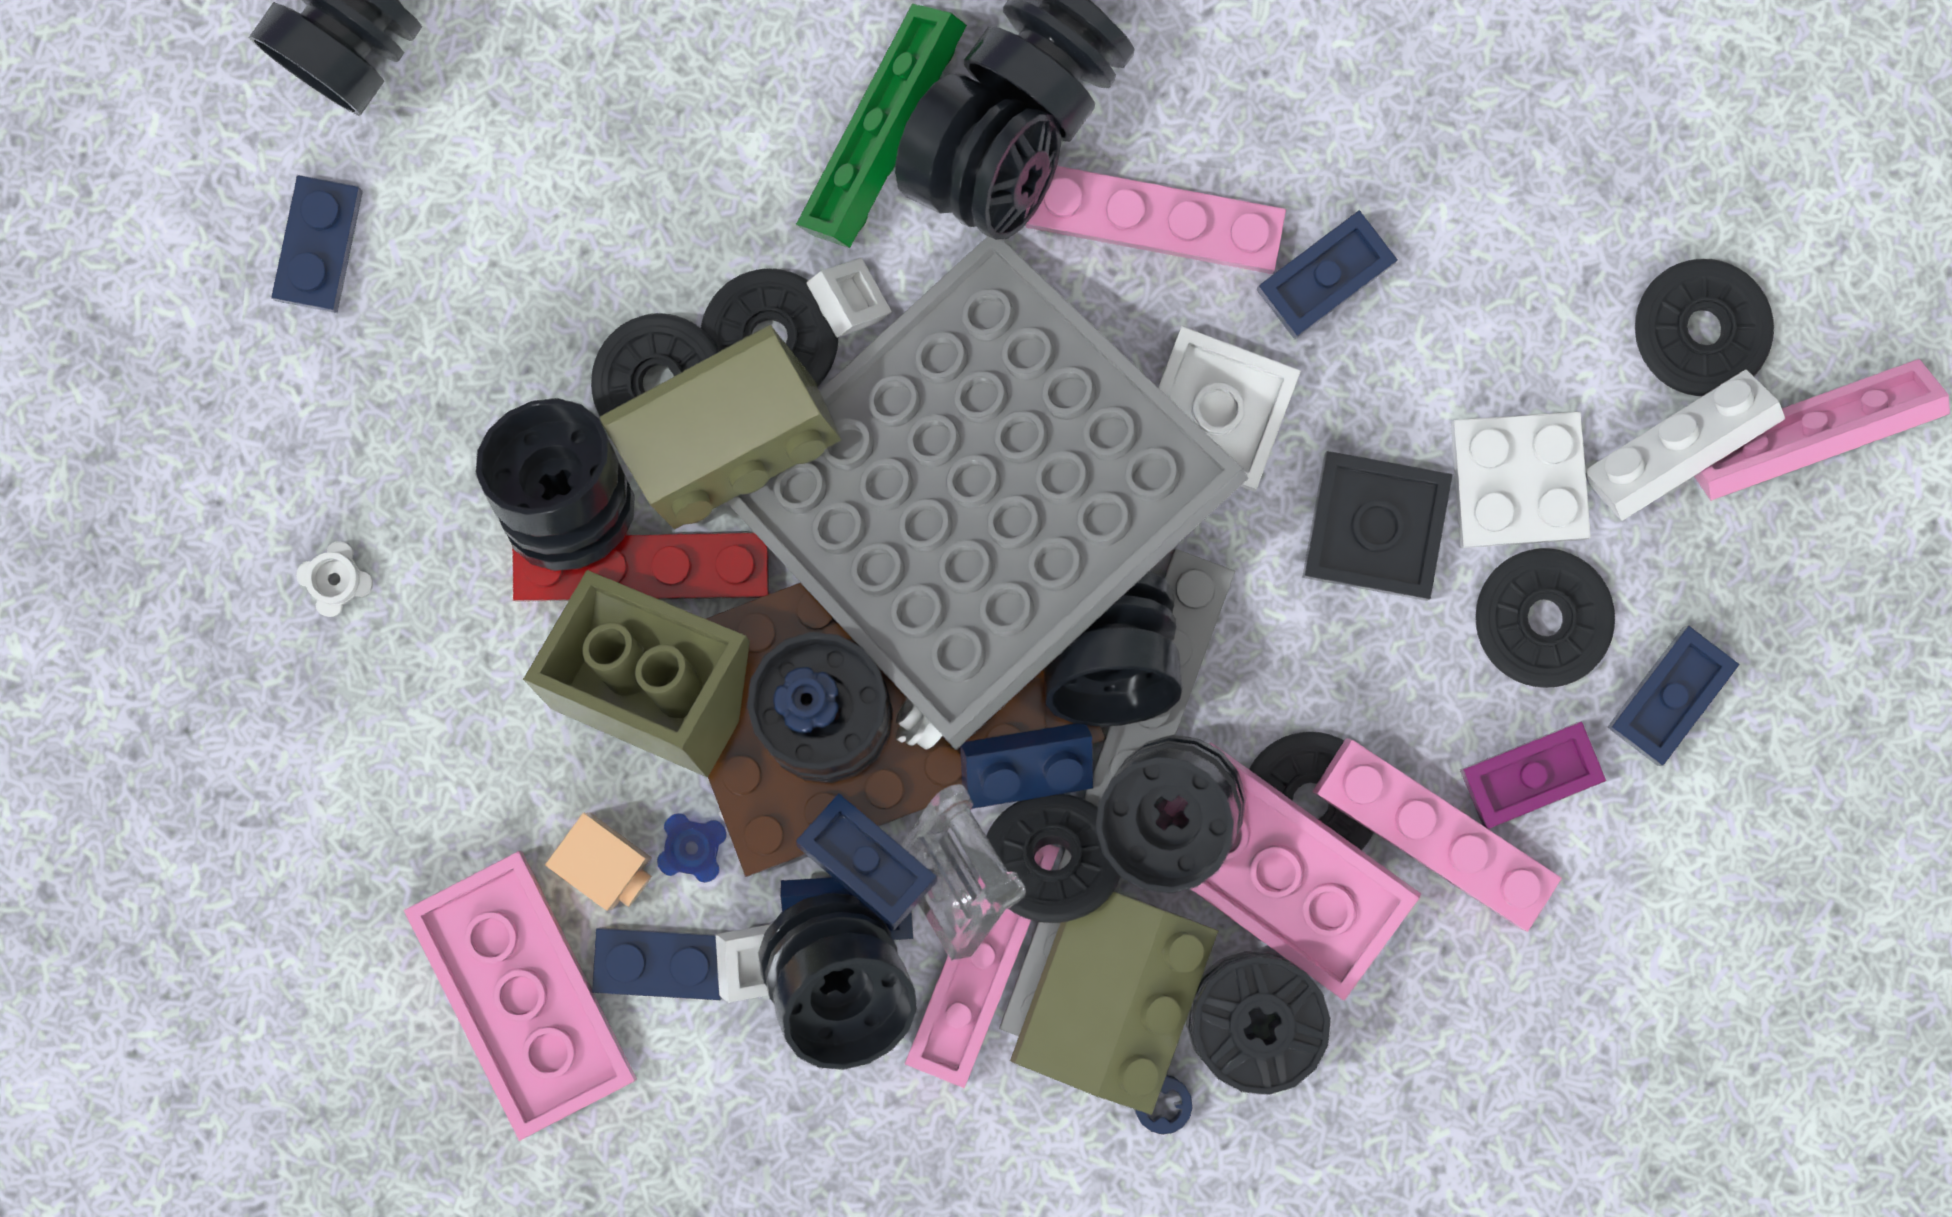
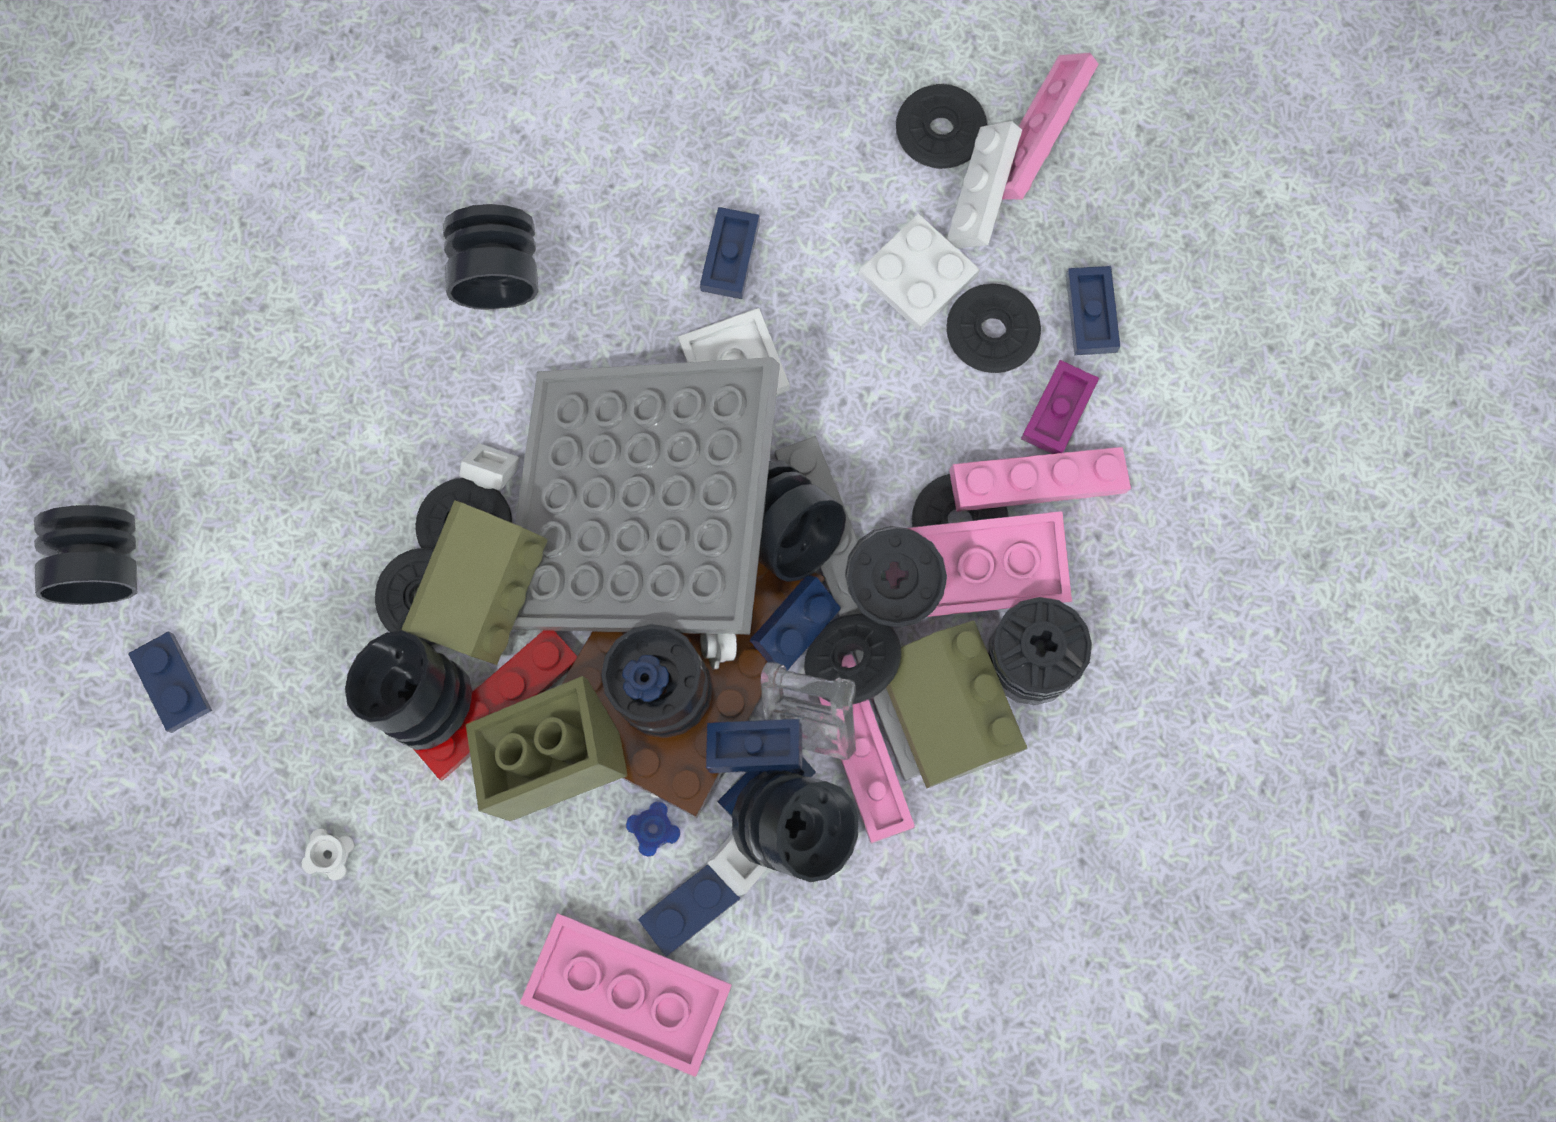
camera: 40 degrees left, 10 degrees down
light nougat brick [545,812,652,911] -> none
green plate [796,3,967,248] -> none
black wheel [895,74,1061,240] -> none
bright pink plate [1026,166,1286,274] -> none
dark blue bush [1134,1075,1193,1135] -> none
black plate [1302,451,1453,601] -> none

